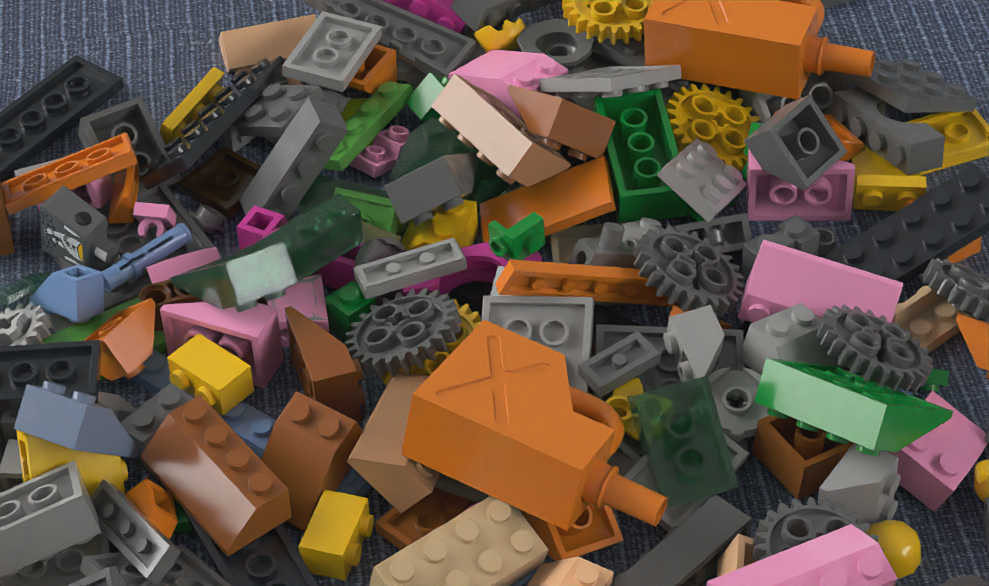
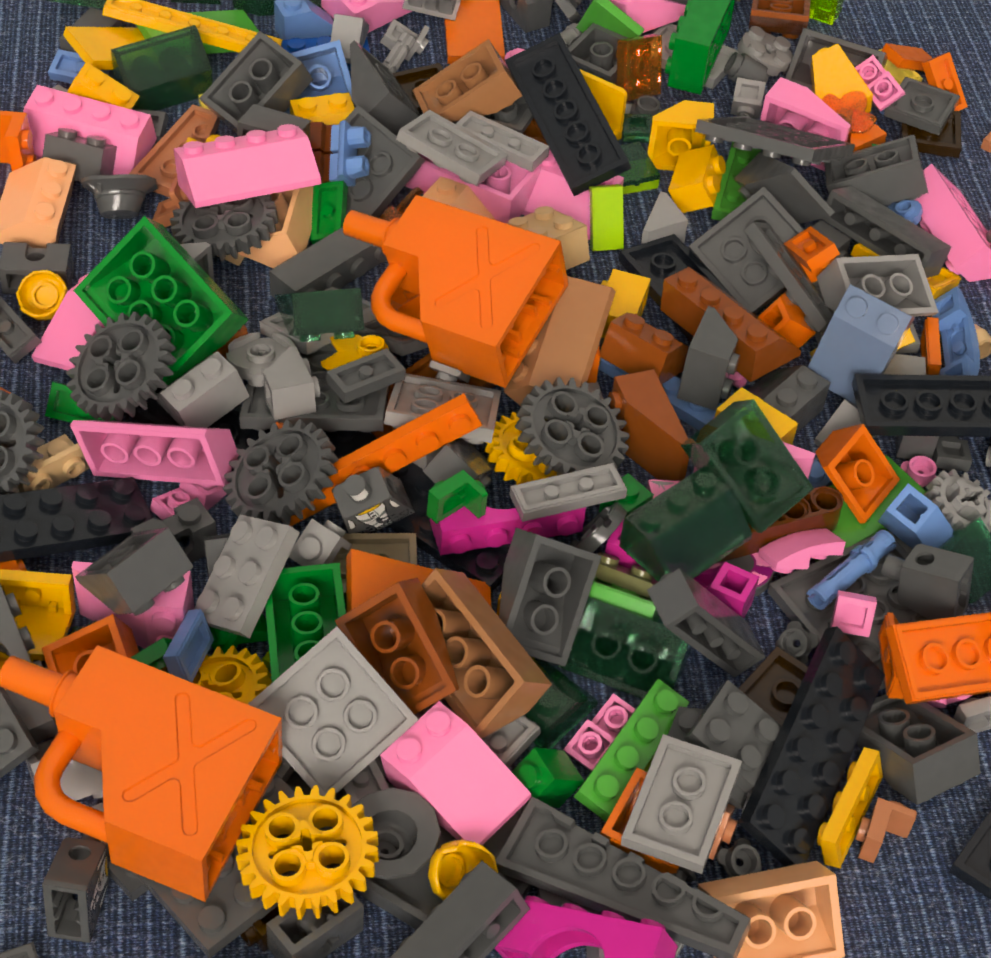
camera: 175 degrees right, 5 degrees up
none -> medium blue tile [163,609,214,682]
none -> dark grey slope [677,306,740,411]
none -> orange slope [784,226,840,283]
none -> nougat bracket [855,797,917,863]

